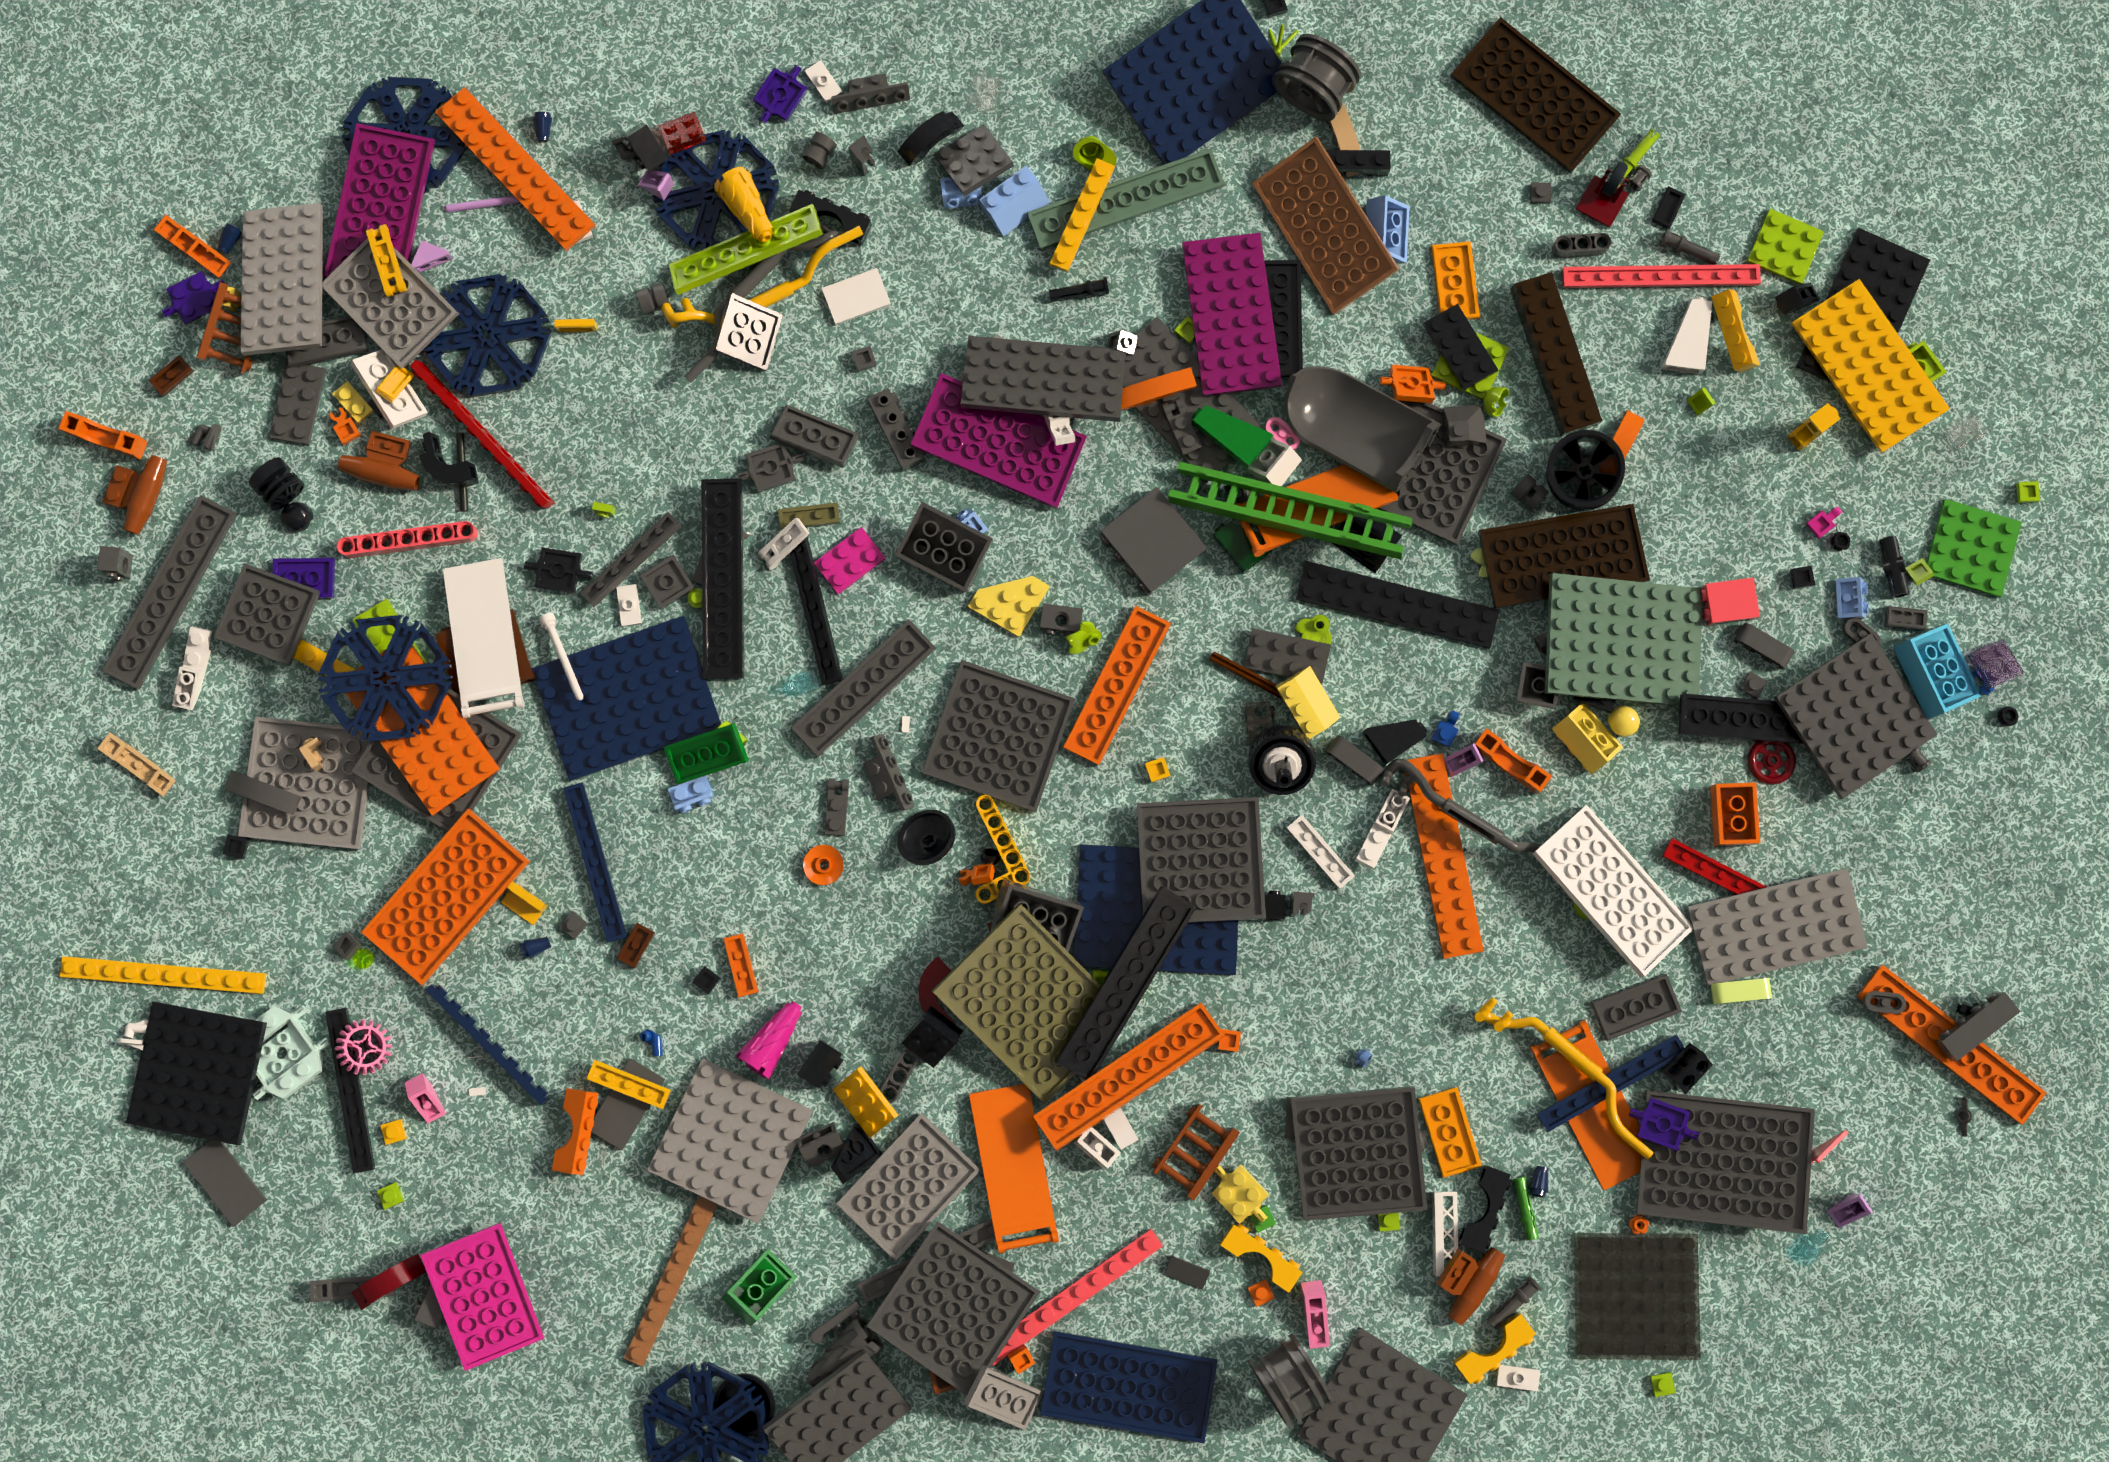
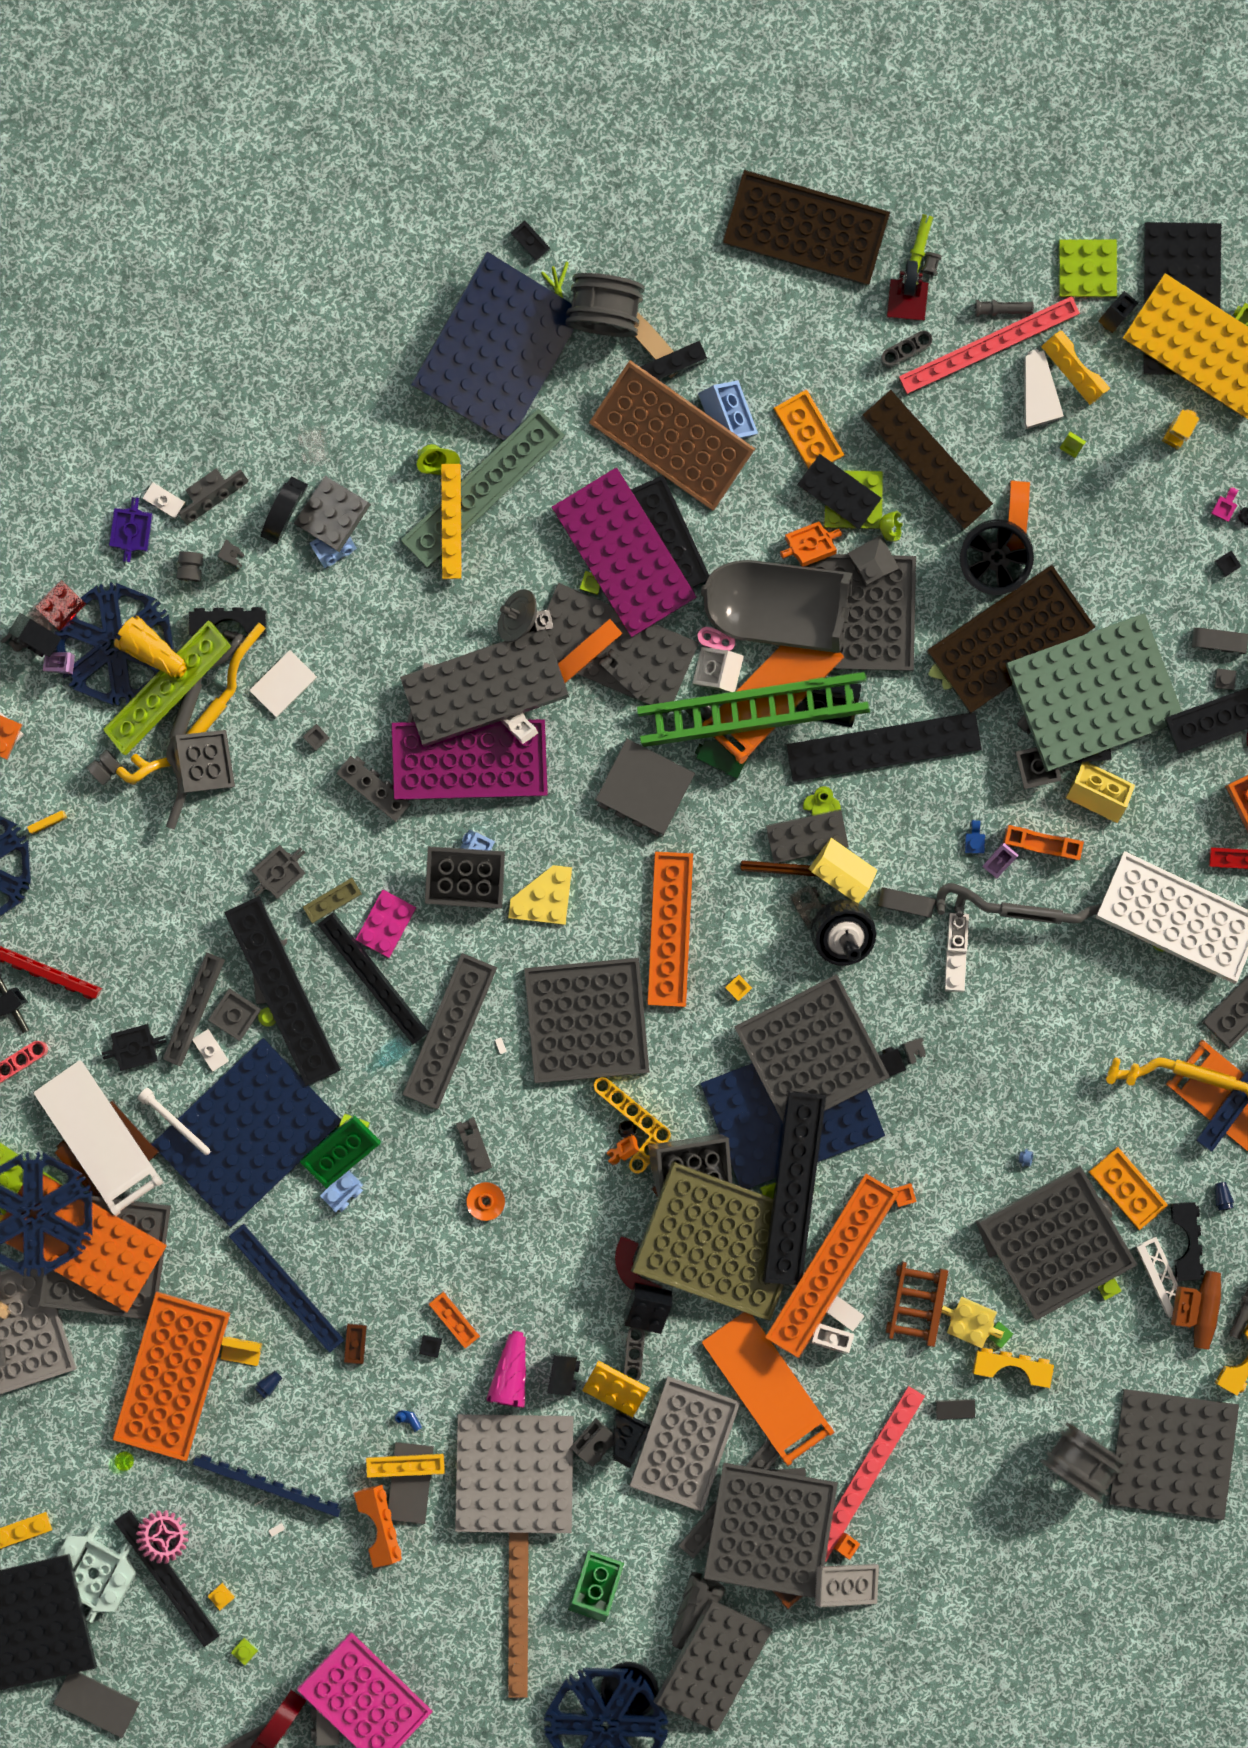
camera: 20 degrees left, 5 degrees up
dark grey plate [333,931,362,961] -> none
bright pink slope [405,1073,446,1123] -> none
dark grey plate [560,911,589,939] -> none
lime plate [592,501,616,519] -> none
white plate [758,518,810,570] -> none
dark grey tile [770,404,859,468] -> none
dark grey plate [811,1300,862,1343] -> none
dark grey bracket [863,734,915,811] -> none
black dish [897,810,956,866] -> none
light blue slope [979,165,1050,237] -> none
dark grey brick [1040,603,1083,637] -> none
dark blue plate [1040,1331,1218,1443] -> none
black pin [1049,277,1109,302] -> none
lime plate [1066,621,1102,654] -> none
green slope [1192,405,1274,469] -> none
orange plate [1248,1279,1275,1307] -> none
white plate [1286,815,1355,889] -> none
bright pink slope [1301,1280,1330,1349] -> none
black slope [1362,719,1427,765] -> none
orange plate [1405,753,1484,959] -> none
dark grey wheel [1511,474,1549,511] -> none
bright green pin [1513,1177,1539,1241] -> none
dark grey plate [1530,182,1551,204] -> none
light yellow hair [1608,705,1640,737] -> none
black tile [1651,186,1686,229] -> none
coral panel [1700,578,1760,626] -> none
none -> dark grey piece [497,589,537,642]

